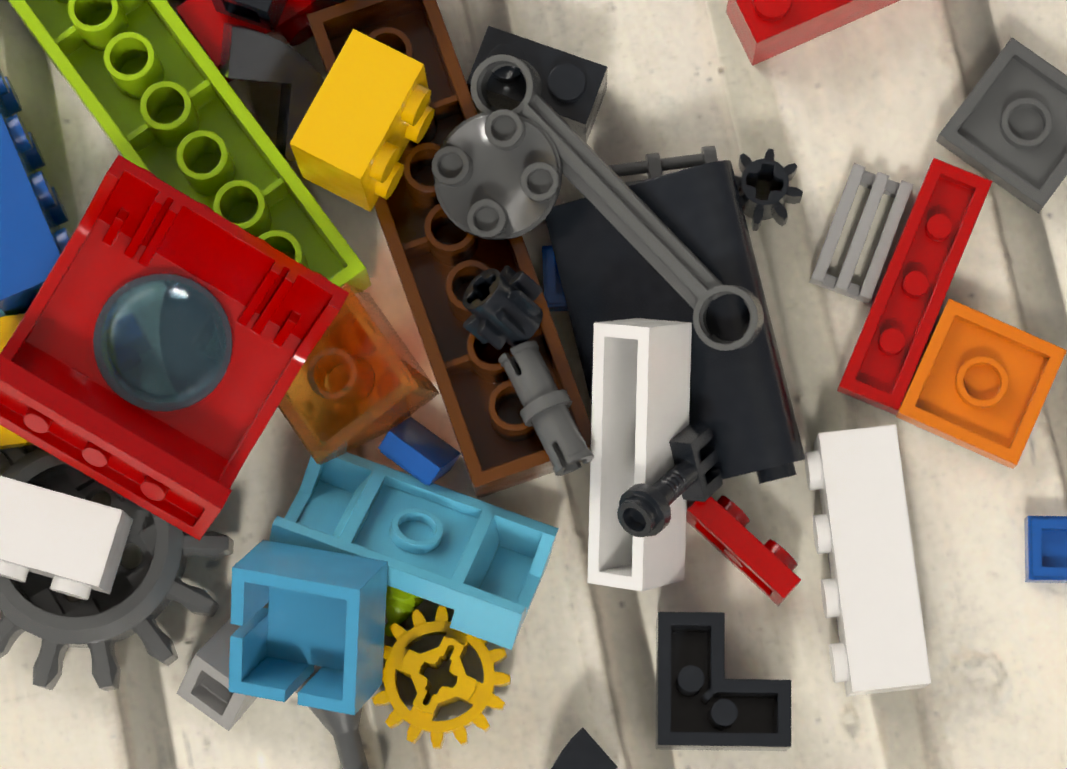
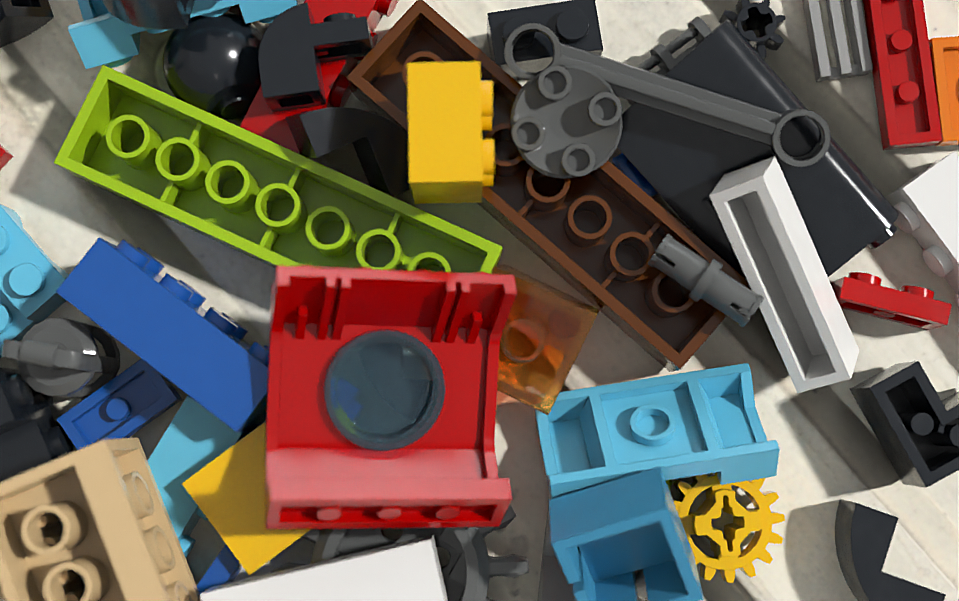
camera: 35 degrees left, 5 degrees up
blue tile [378,416,461,486] -> none
black gear [463,265,543,350] -> none
black hinge [617,422,723,537] -> none

